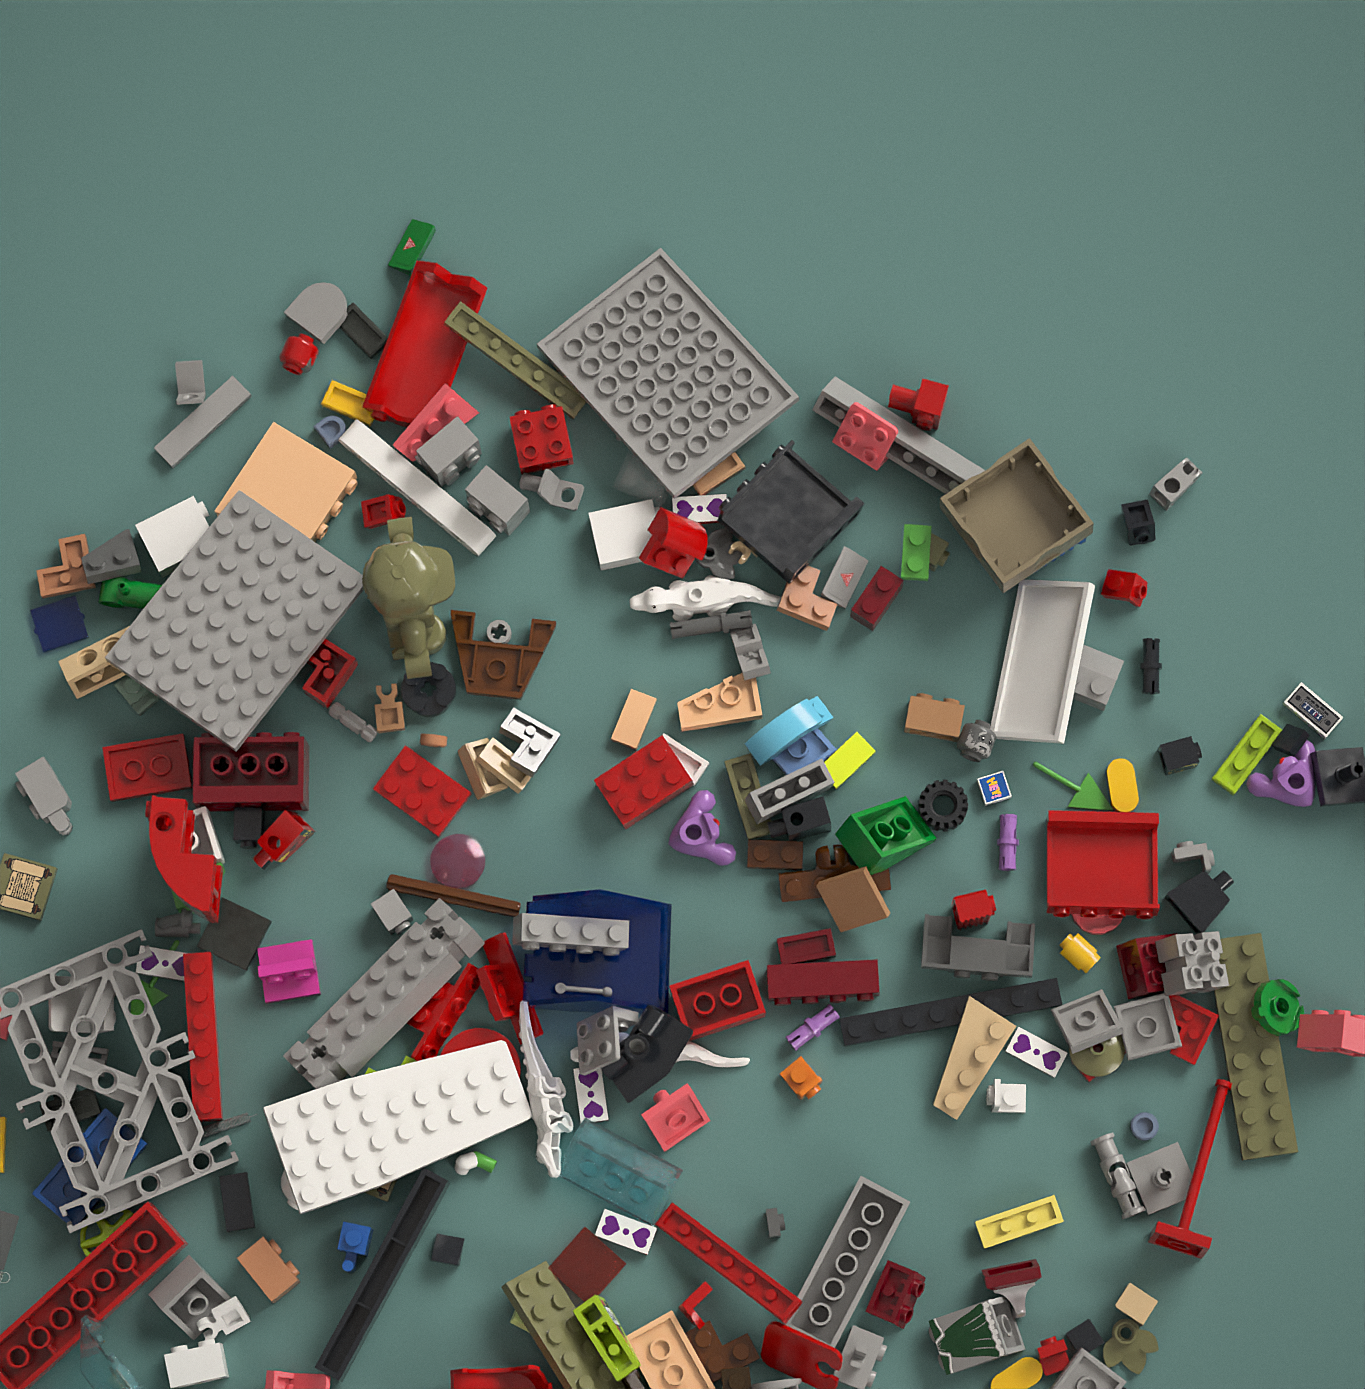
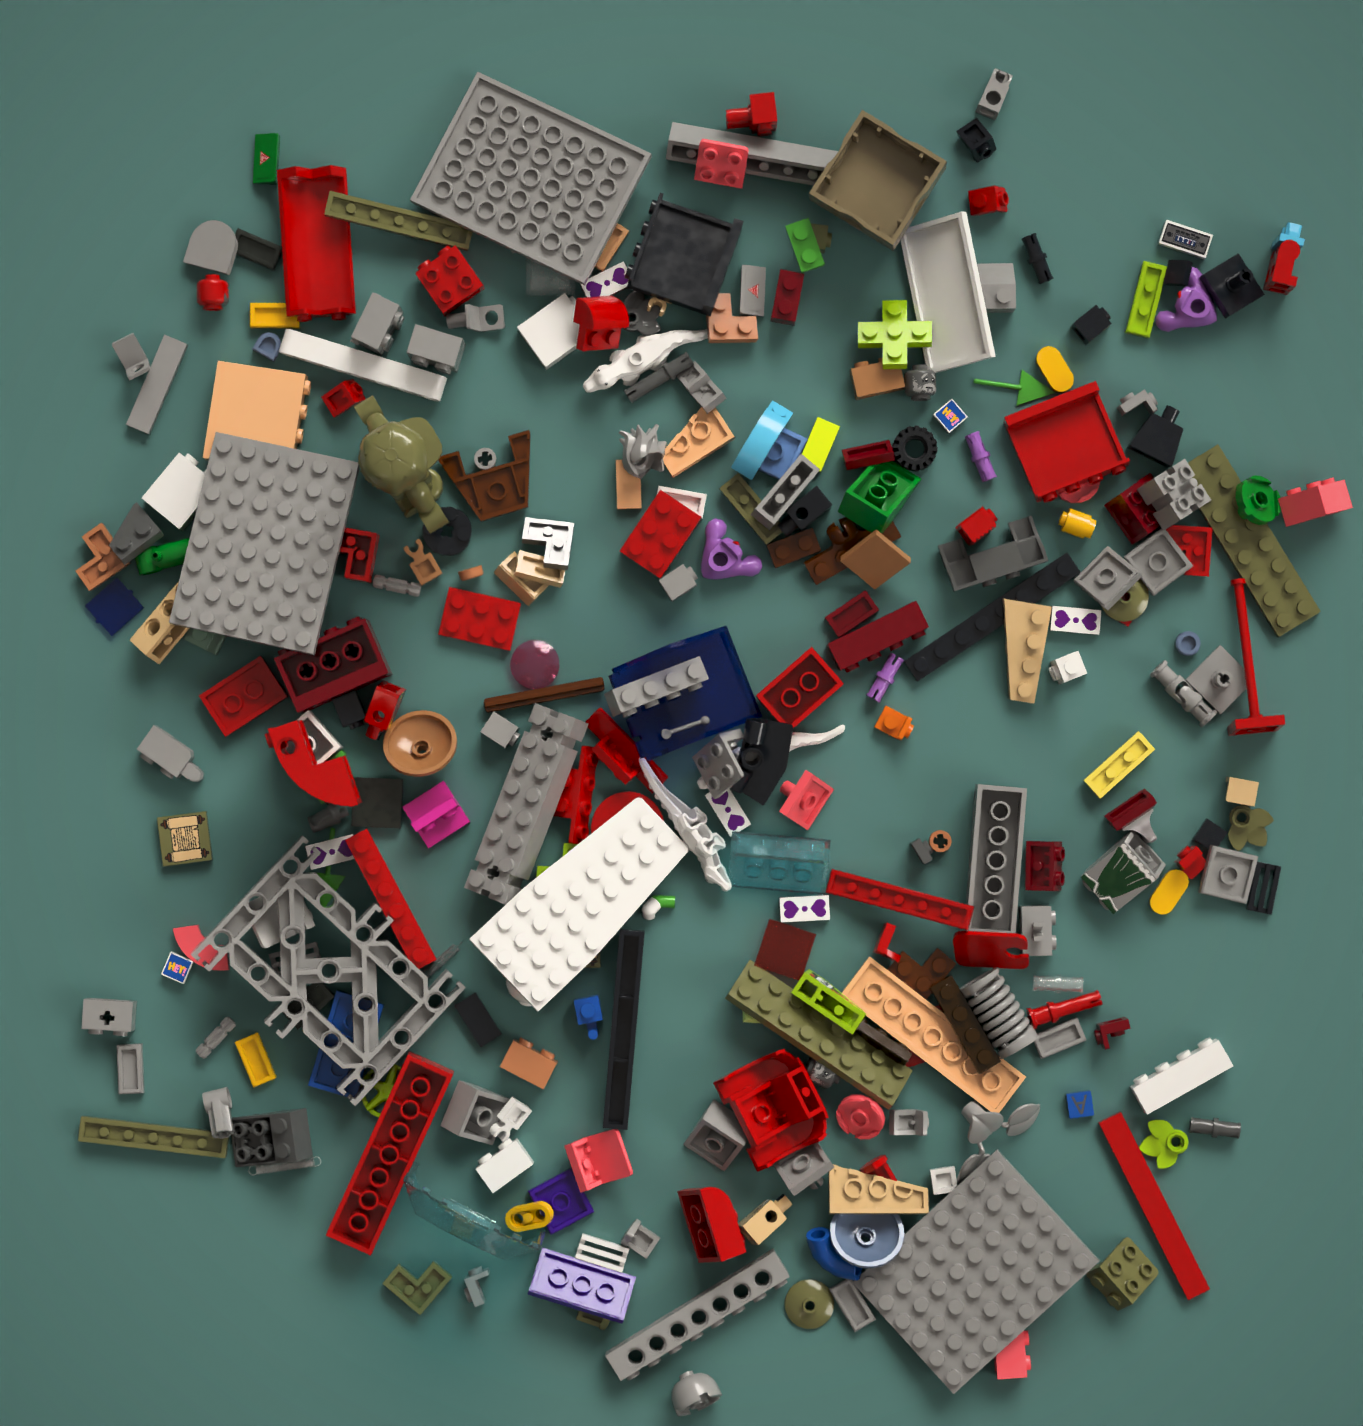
camera: 30 degrees left, 10 degrees up
coral wing [393,383,479,462] -> none
black slope [431,1234,465,1266] -> none
none -> medium nougat dish [383,710,457,777]
none -> light grey hair [619,424,667,479]
none -> light grey brick [659,564,698,602]
none -> dark red tile [842,440,895,470]
none -> lime plate [858,300,932,369]
none -> nougat bush [929,830,952,852]

